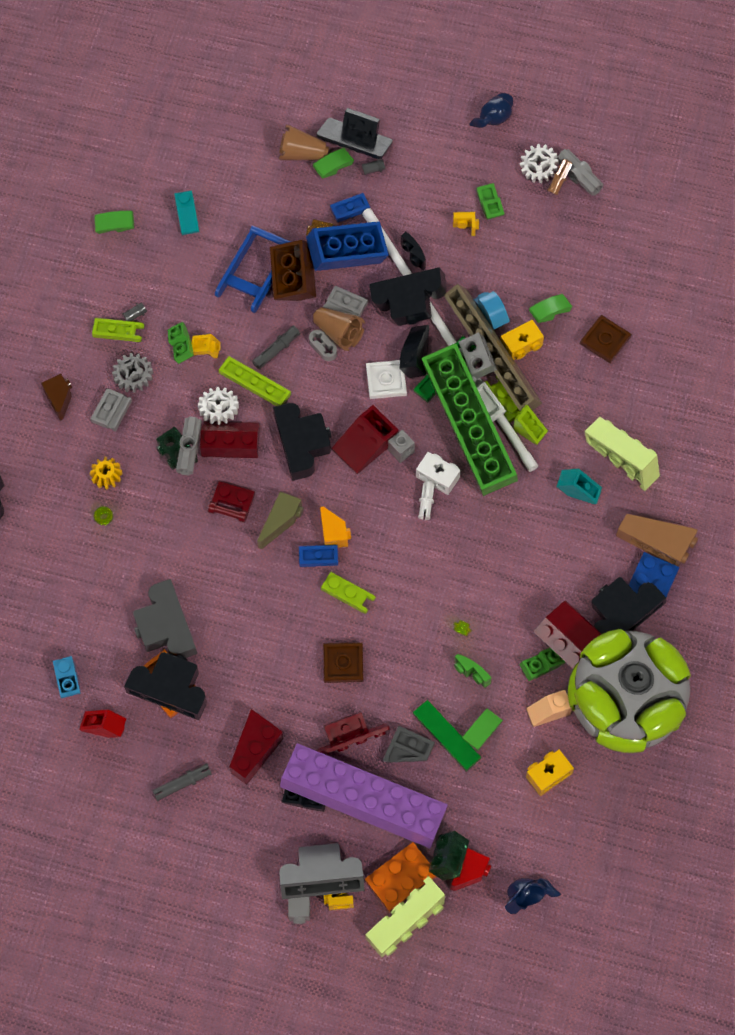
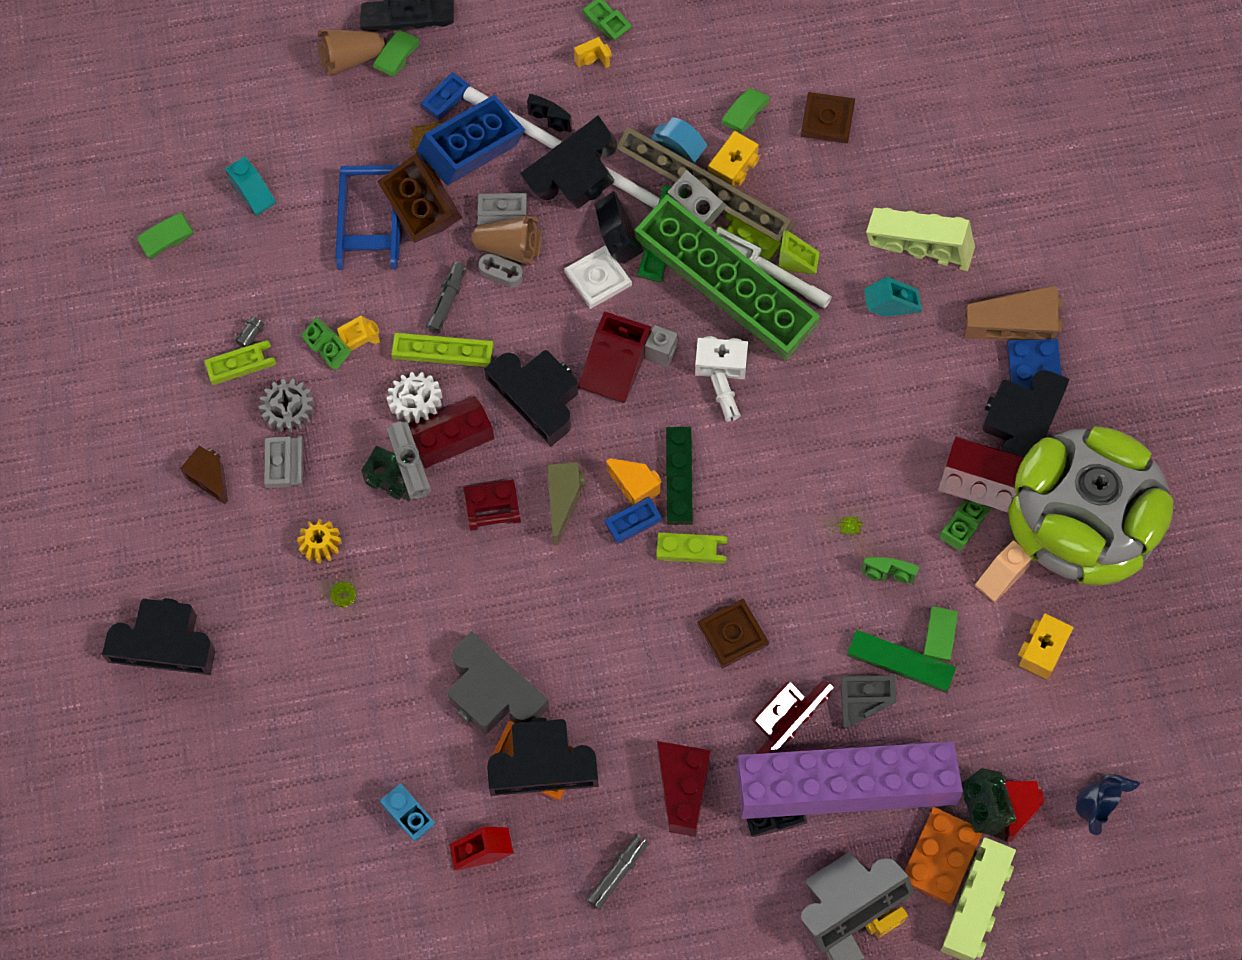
camera: 25 degrees left, 0 degrees up
dark grey pin [362,159,385,175] -> none
none -> dark green plate [666,427,693,525]

